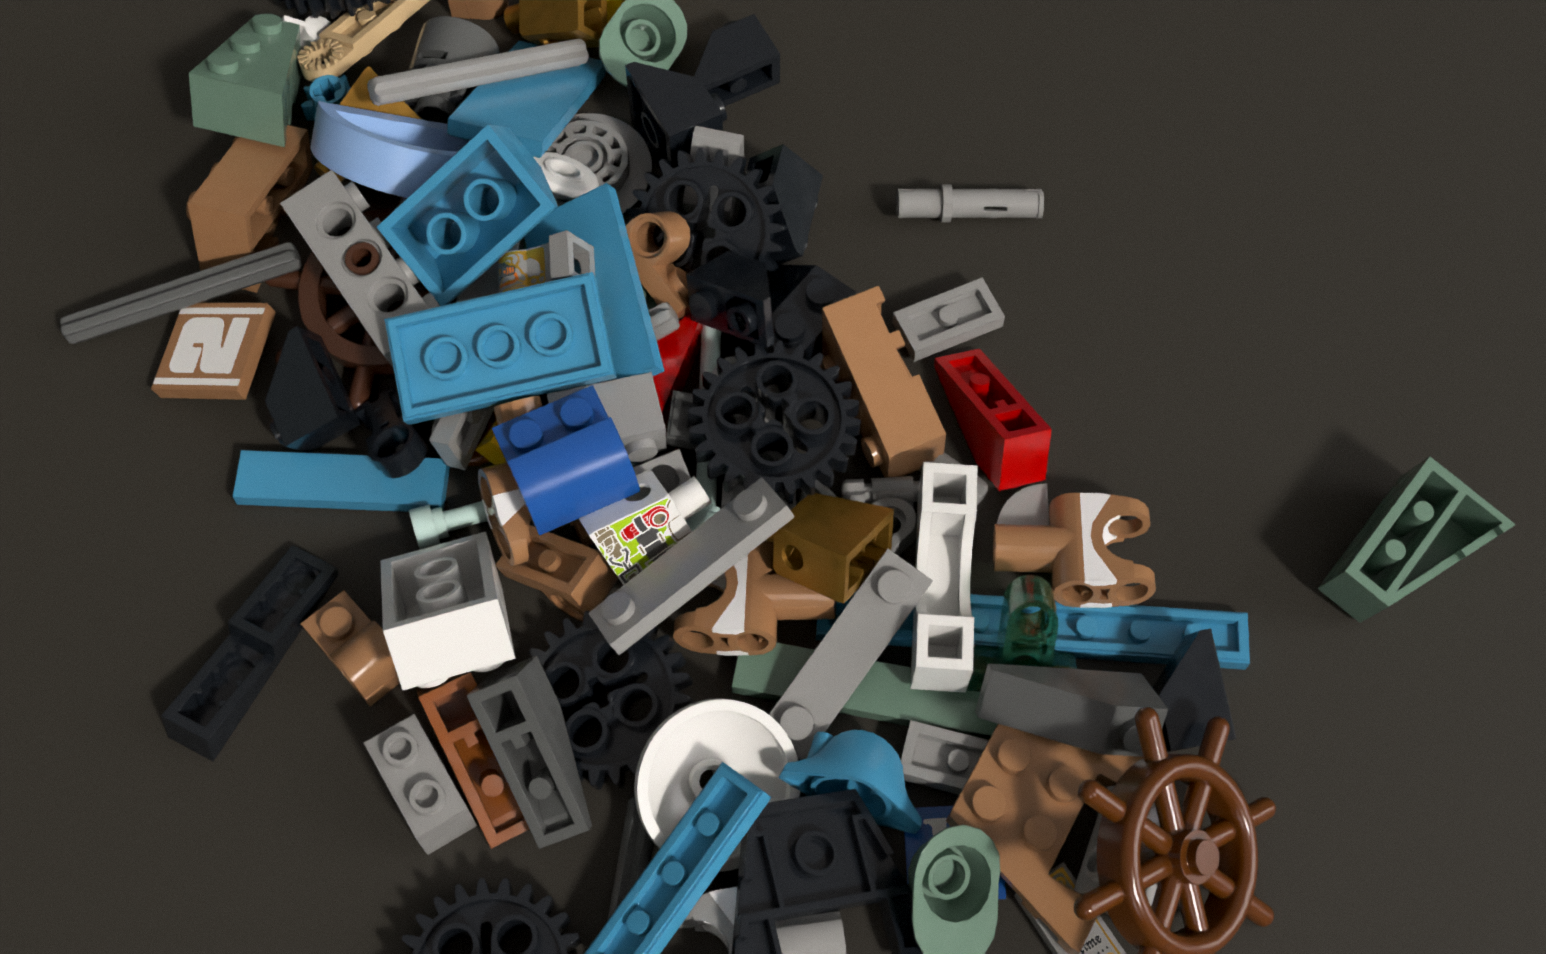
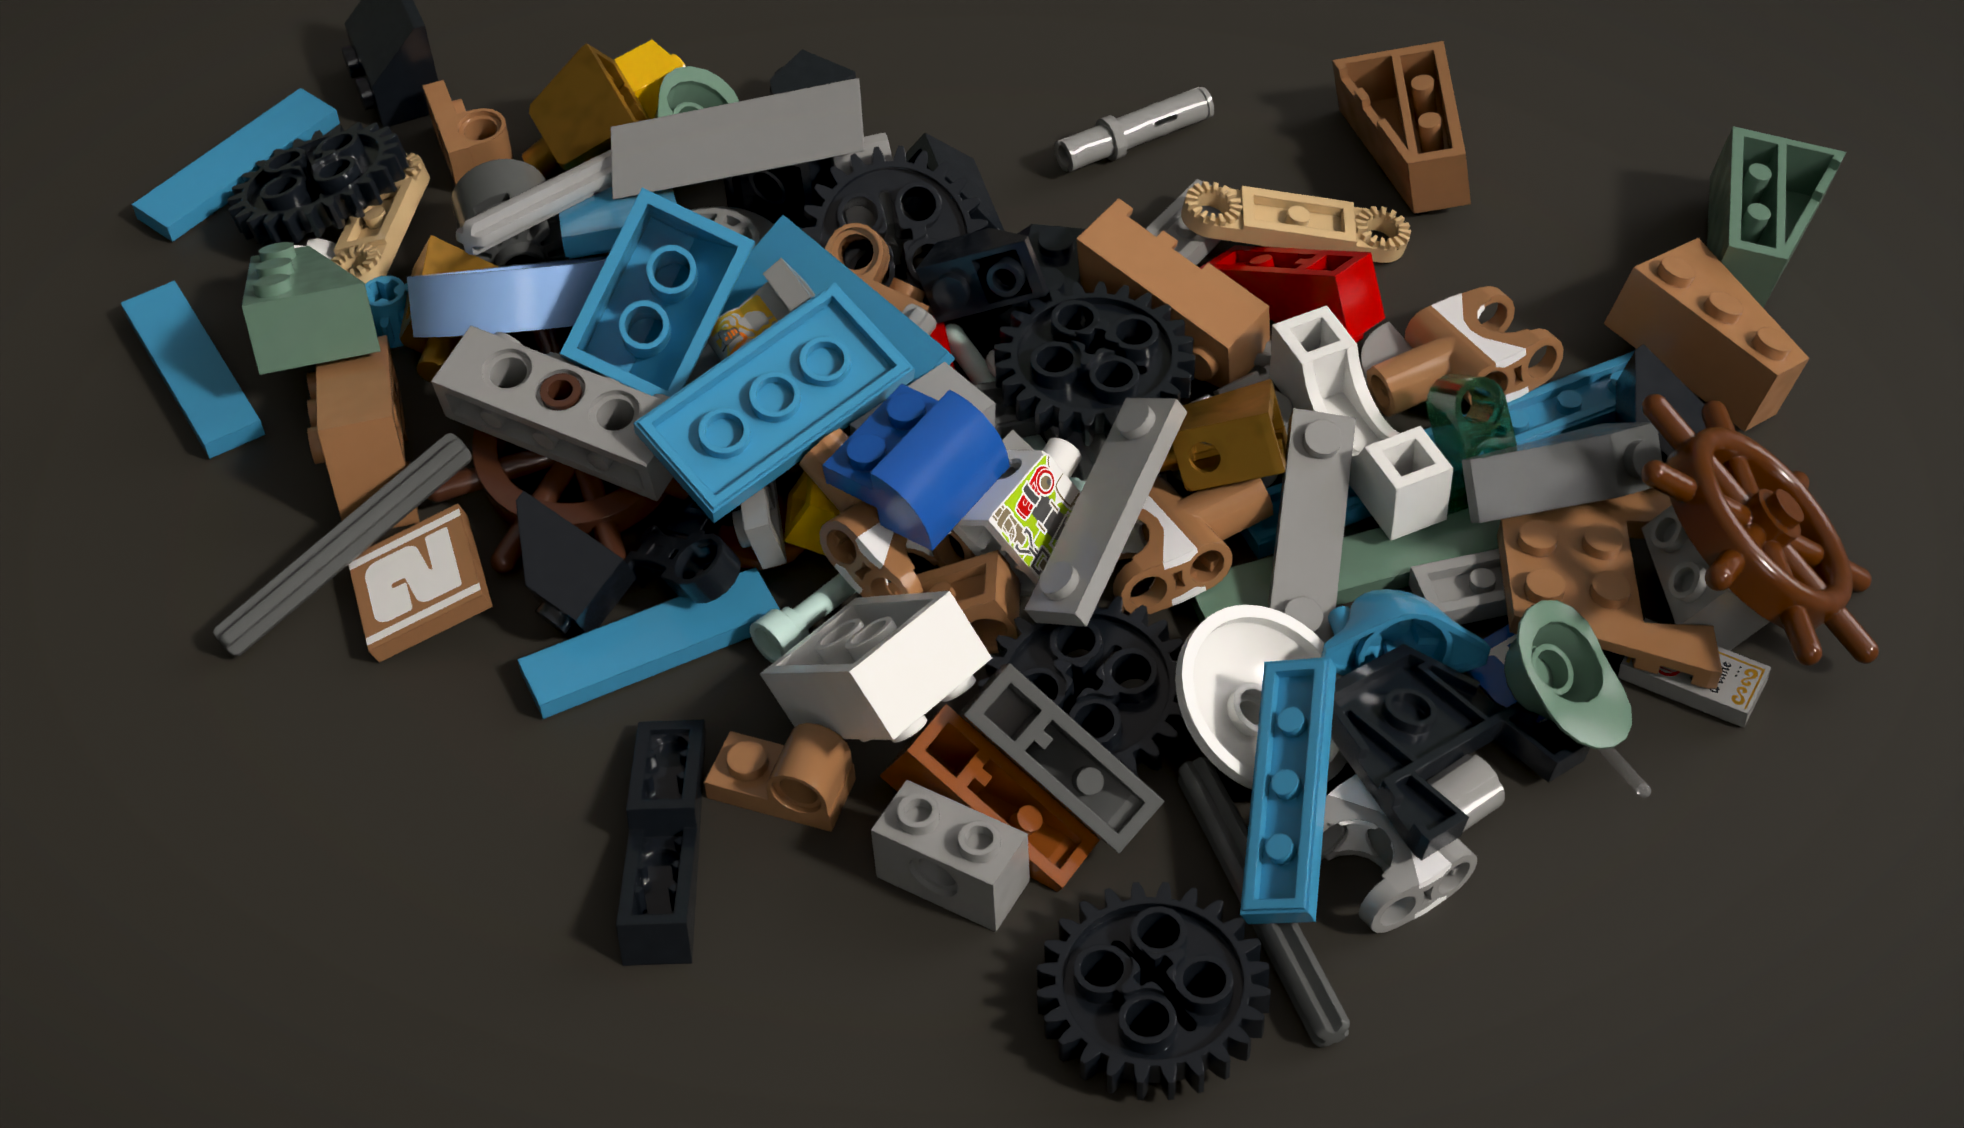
camera: 25 degrees left, 15 degrees down
none -> dark azure tile [121,280,265,459]
none -> light grey sticker [611,78,865,200]
none -> tan plate [1181,181,1411,263]
none -> medium nougat wedge [1332,41,1471,214]
none -> medium nougat wedge [1604,238,1810,432]

